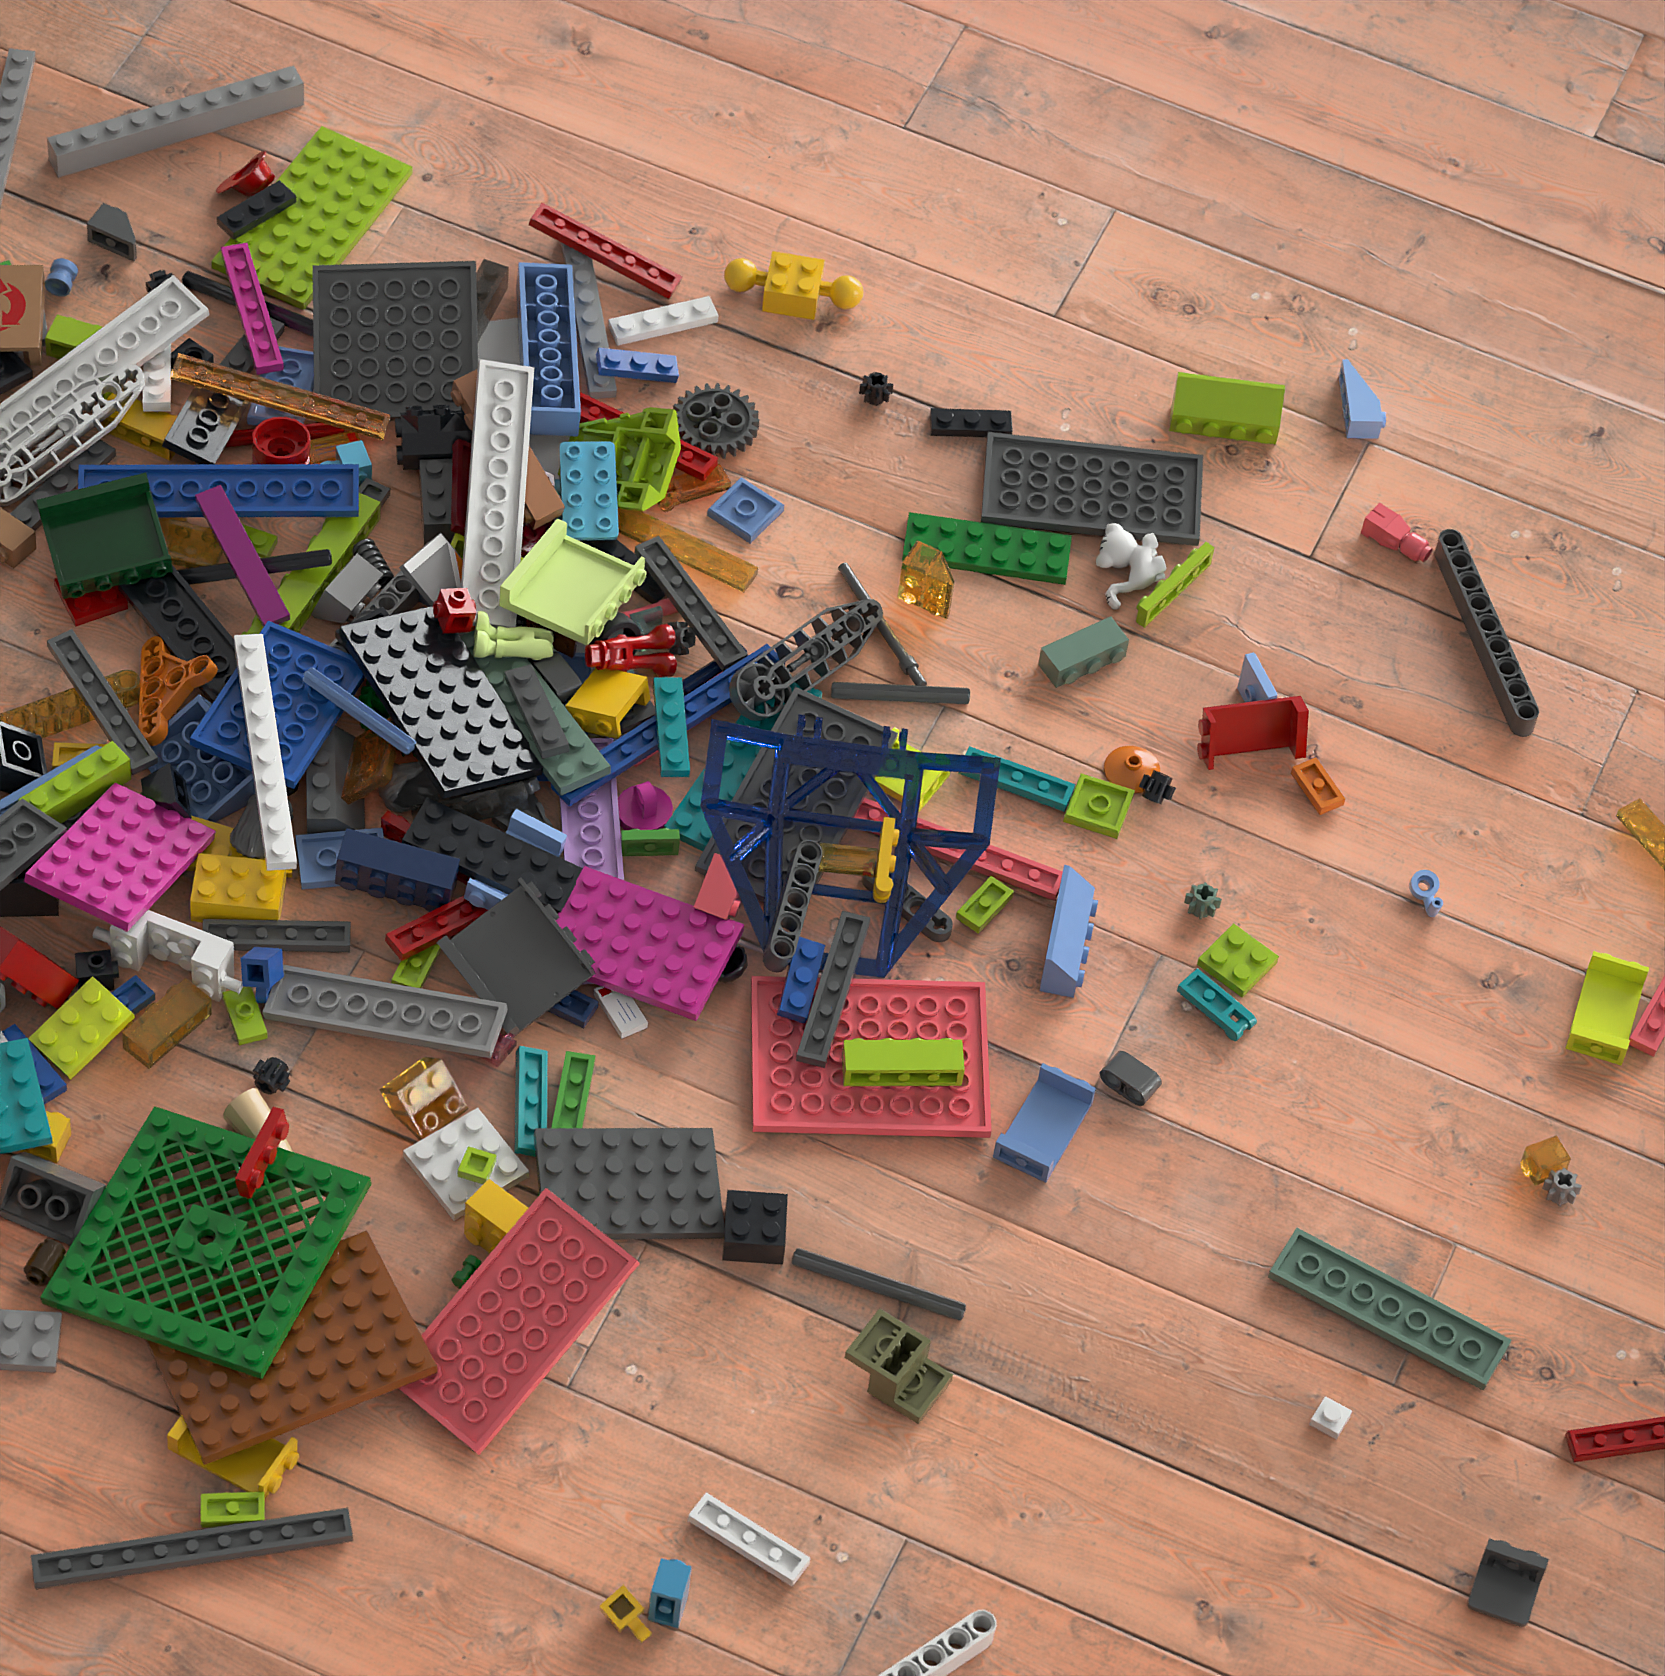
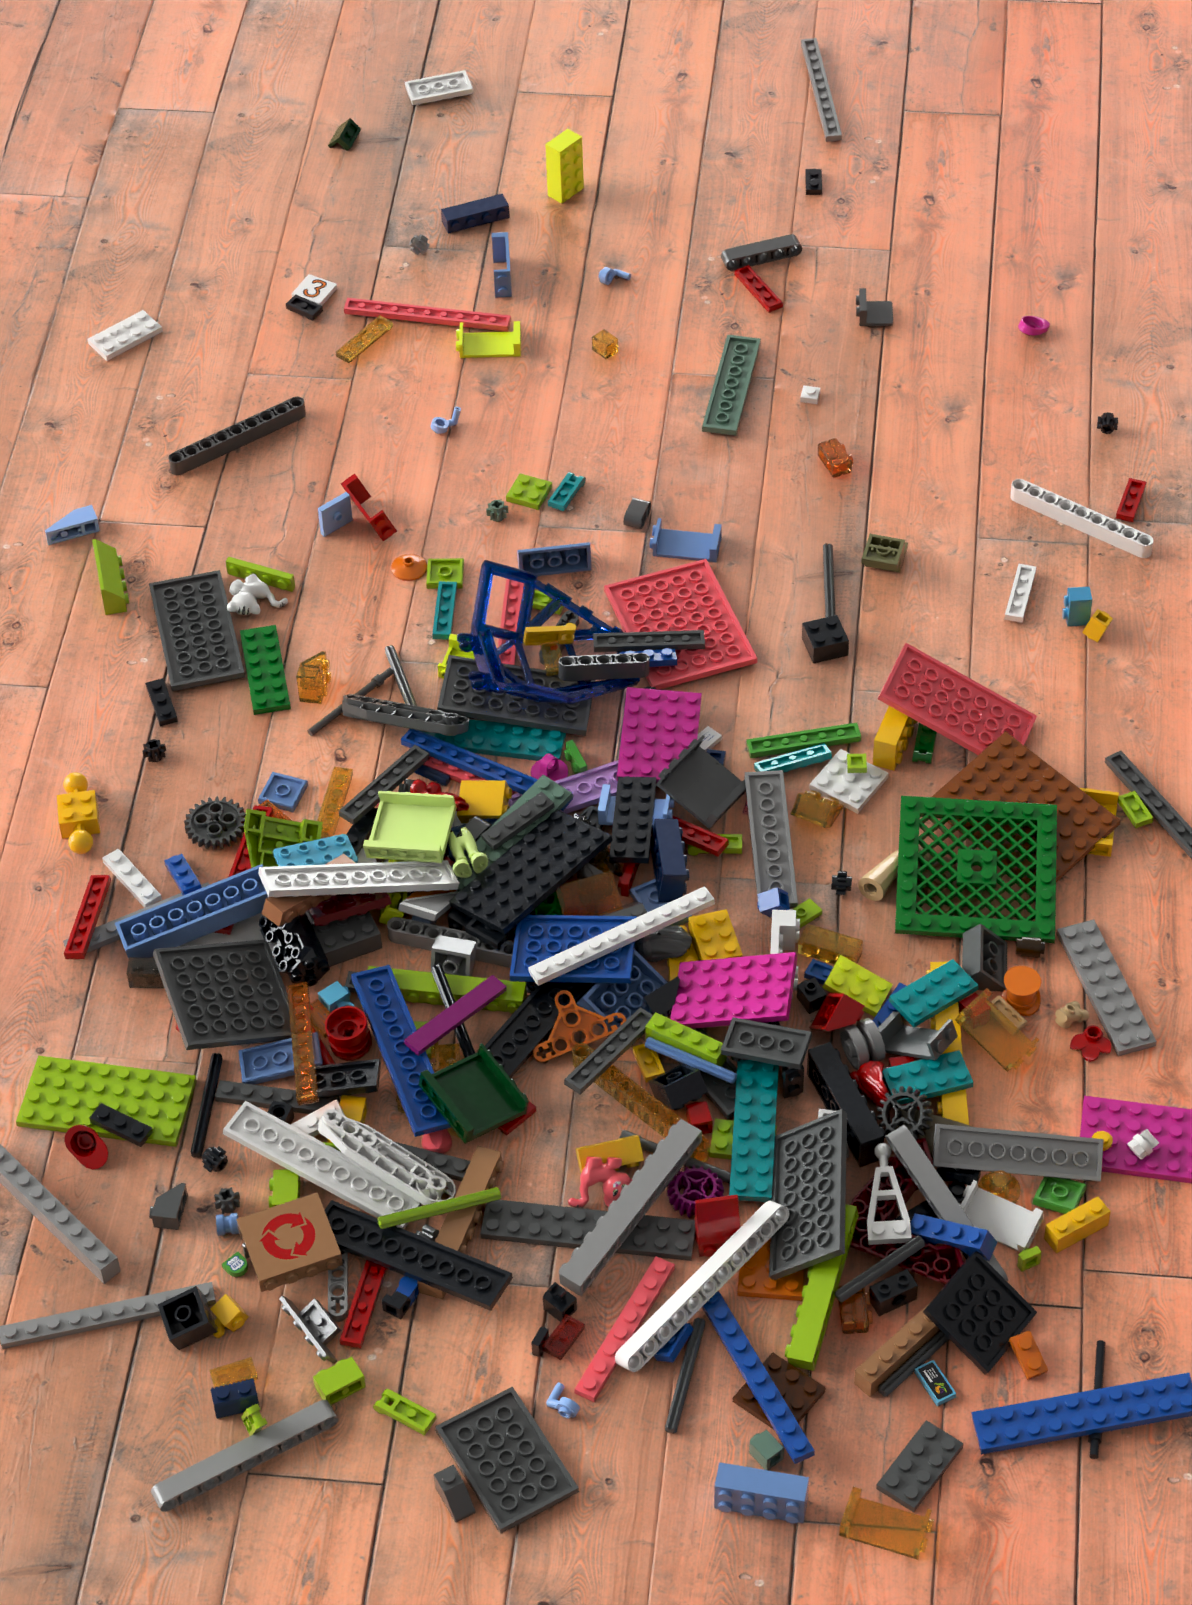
camera: 100 degrees left, 5 degrees down
dark grey plate [202,919,351,952] -> none
dark pink plate [221,243,284,375] -> none
red plate [235,1106,289,1199] -> none
medium blue axle [303,668,416,755] -> none
dark grey piece [352,539,394,589] -> none
red brick [433,588,477,633] -> none
dark grey plate [533,1128,725,1239] -> none
teal plate [653,677,690,777] -> none
coral slope [694,853,741,920] -> none
lime brick [842,1038,965,1086] -> none
sand green brick [1038,616,1129,688] -> none
black gear [1139,770,1176,804] -> none
orange plate [1291,757,1345,815] -> none
coral piece [1361,502,1433,563] -> none
light grey gear [1542,1168,1582,1207] -> none
none -> dark grey gear [214,1187,240,1214]
none -> clear orange brick [818,438,854,478]

